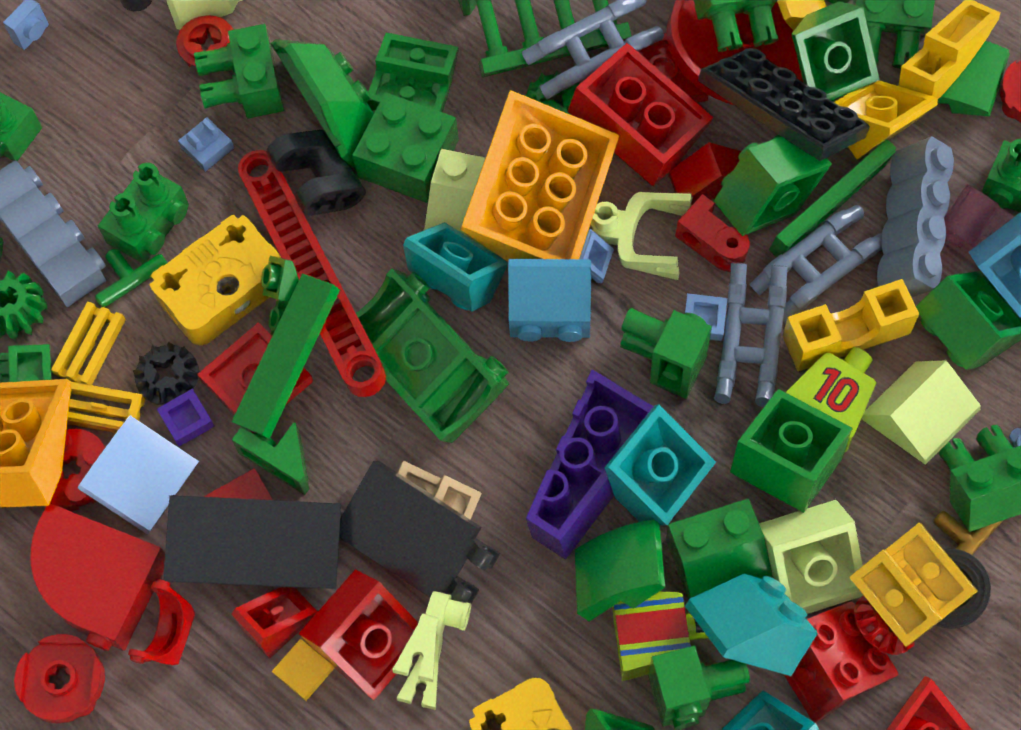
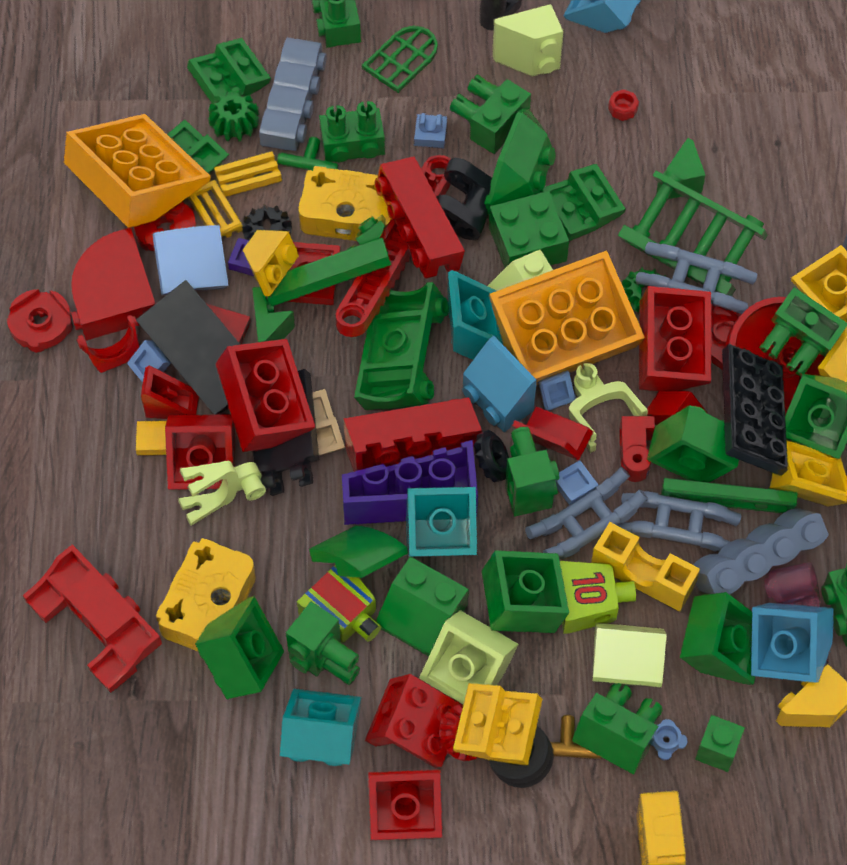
camera: 45 degrees right, 5 degrees down
red gear [176,15,234,67] -> none
teal slope [685,574,818,676] -> none
none -> medium blue plate [127,340,171,382]
none -> red slope [216,339,315,452]
none -> yellow slope [243,230,299,297]
none -> red wedge [344,397,482,471]
none -> green window [362,26,438,93]
none -> red brick [375,156,465,279]
none -> black gear [474,430,509,483]
none -> red panel [512,406,594,461]

